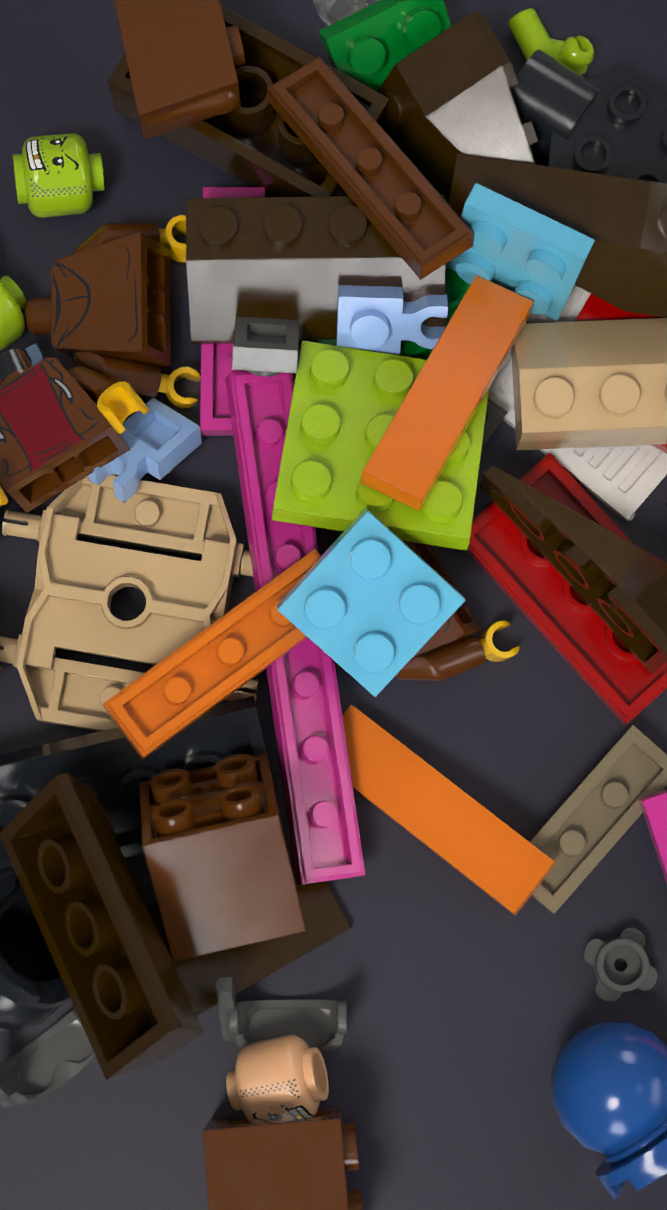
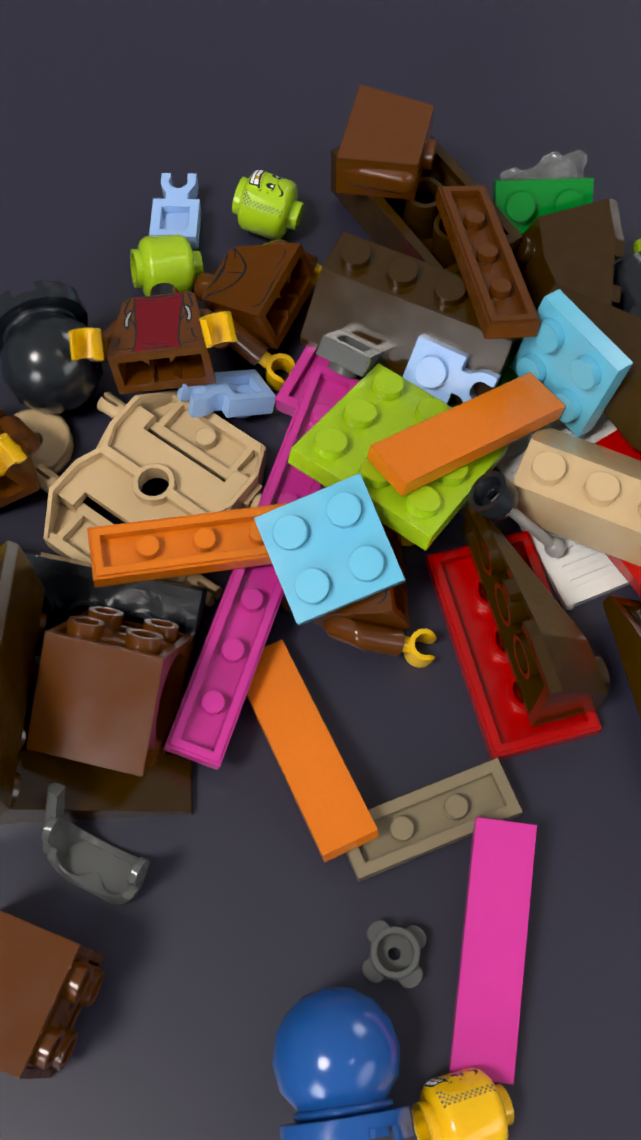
camera: 25 degrees right, 15 degrees down
light nougat head [226,1035,329,1124] -> none
none -> black hinge [468,471,566,558]

